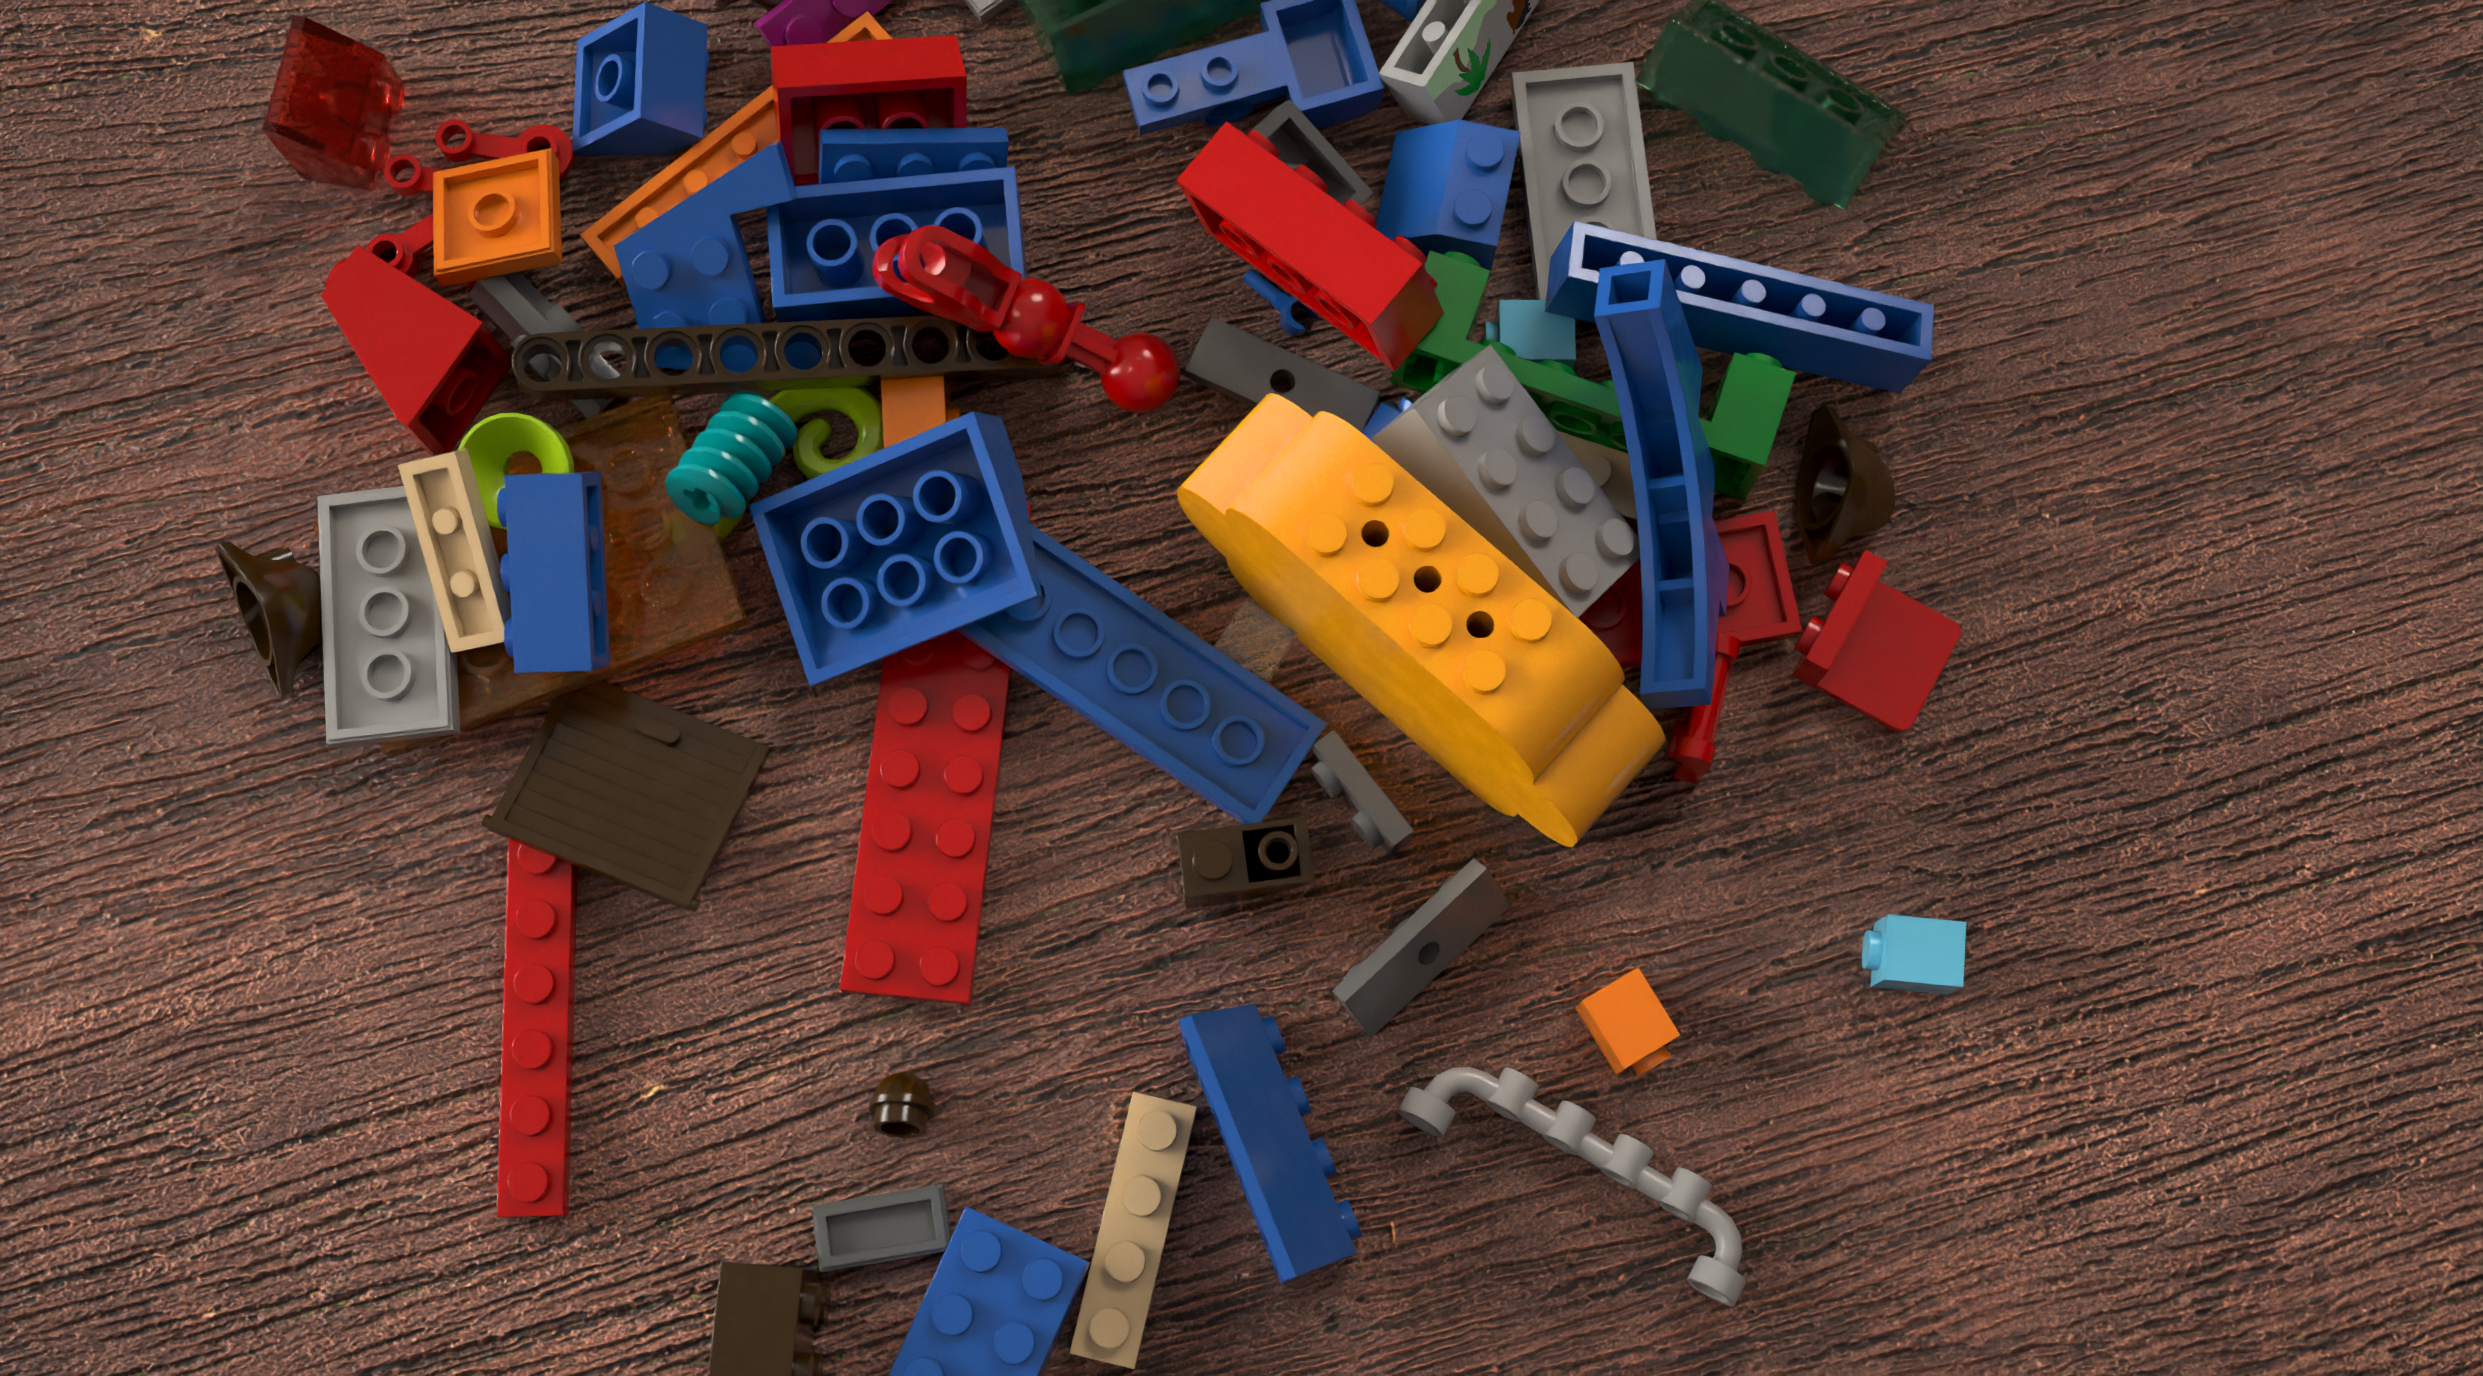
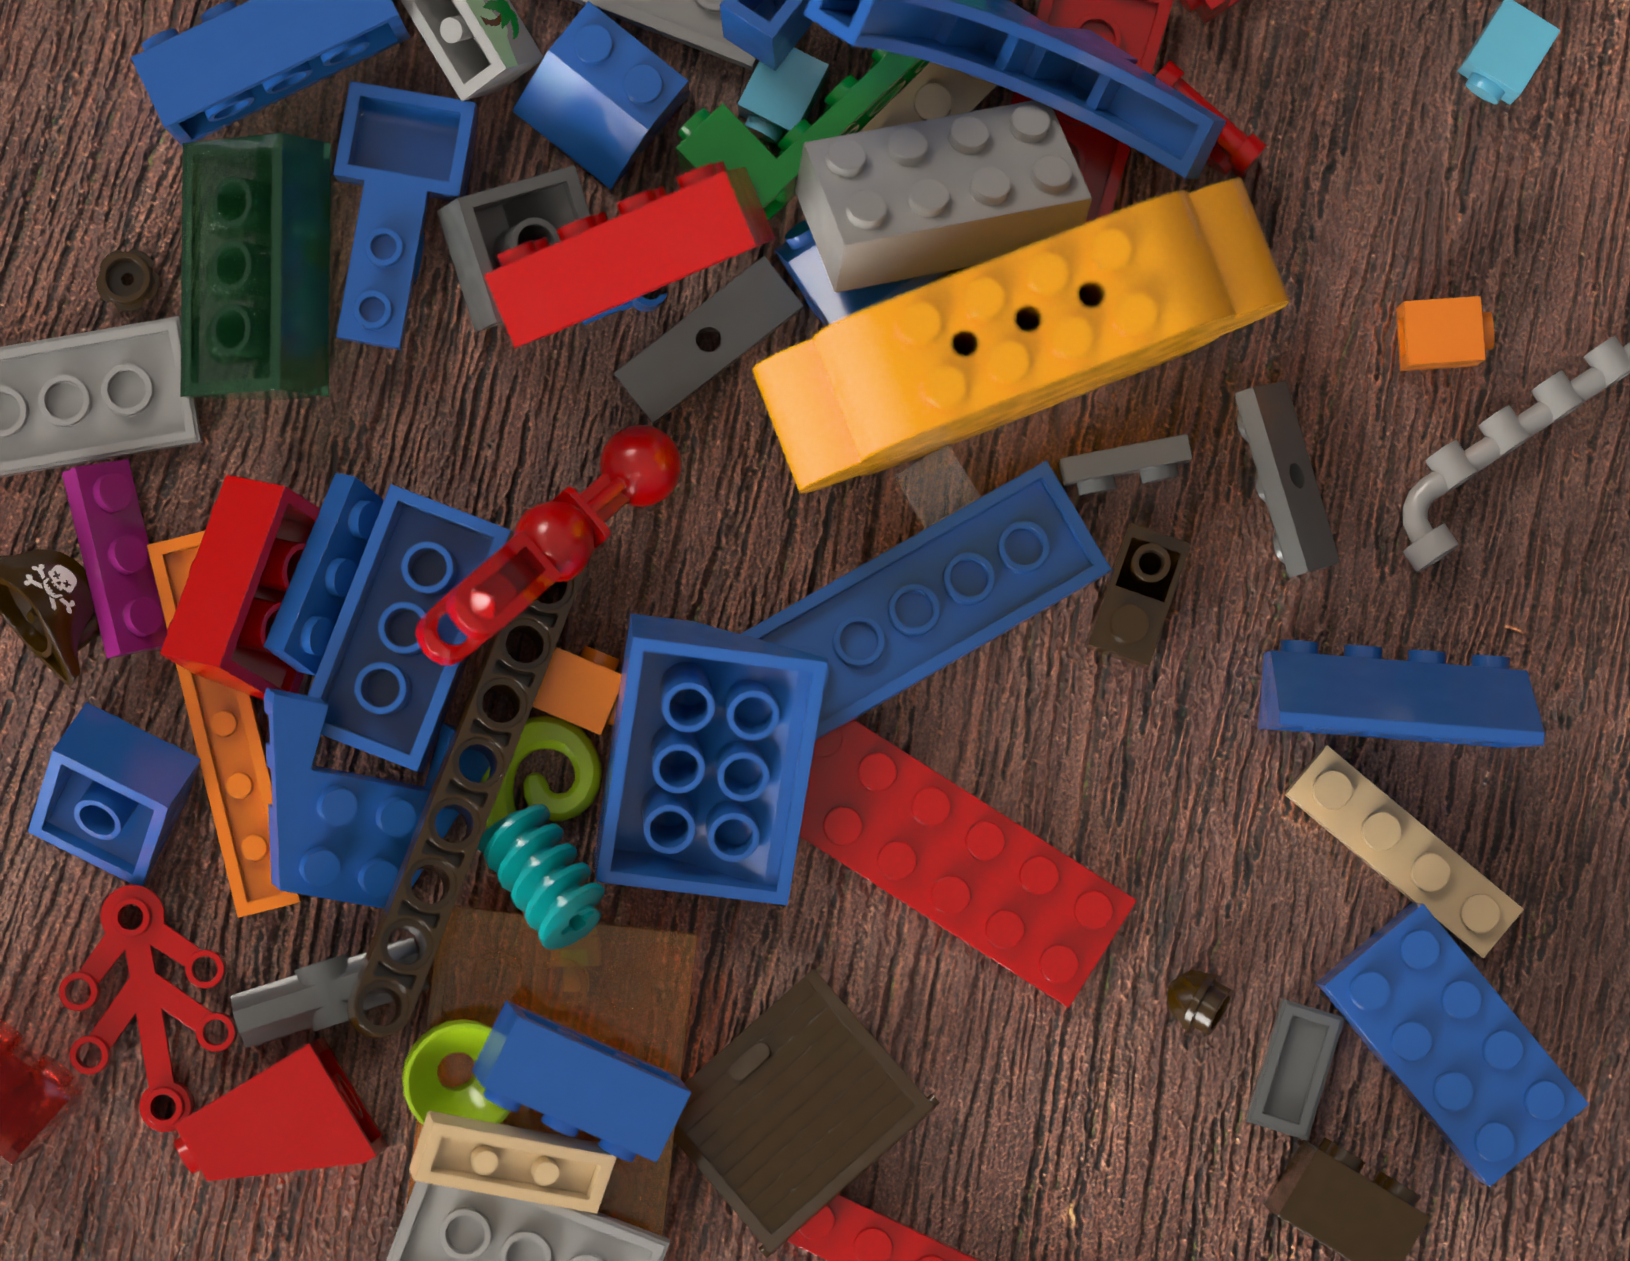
camera: 65 degrees left, 10 degrees up
orange tile [433,148,562,287] -> none

